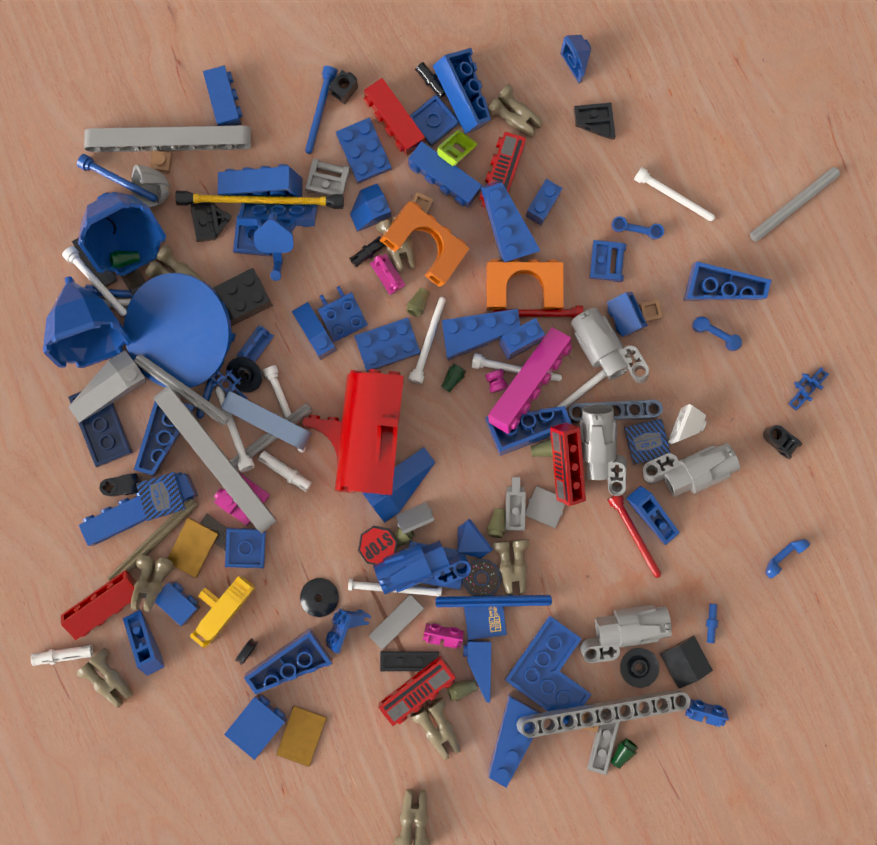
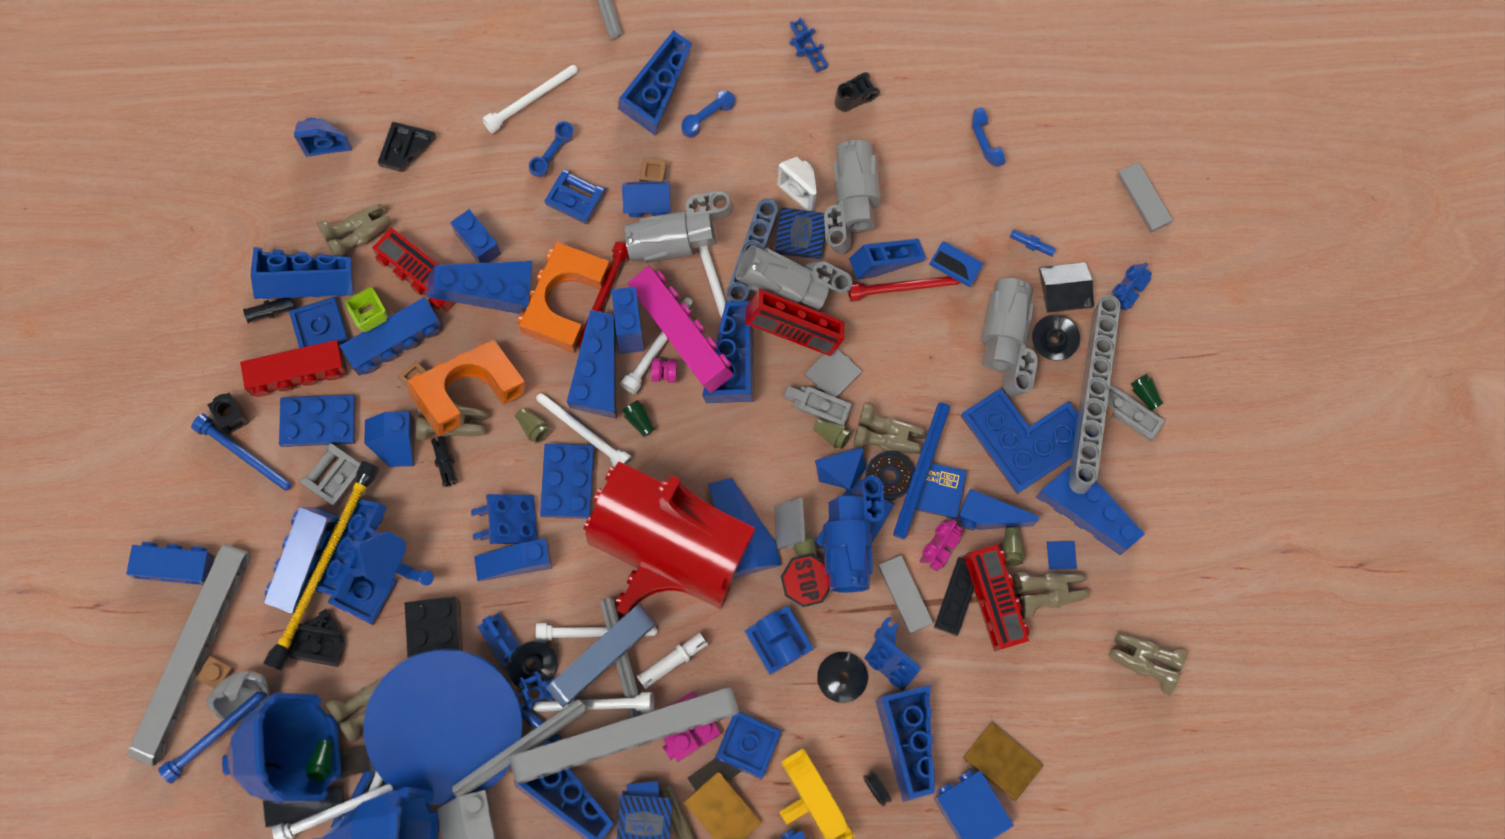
camera: 70 degrees left, 10 degrees down
white bar [348,579,442,597] -> none
dark pink hinge [370,254,406,295] -> none
olive cone [531,438,553,457] -> none
none -> blue plate [744,606,814,675]
none -> blue slope [929,241,983,287]
none -> blue sticker [1047,541,1077,569]
none -> light grey tile [1117,163,1173,233]

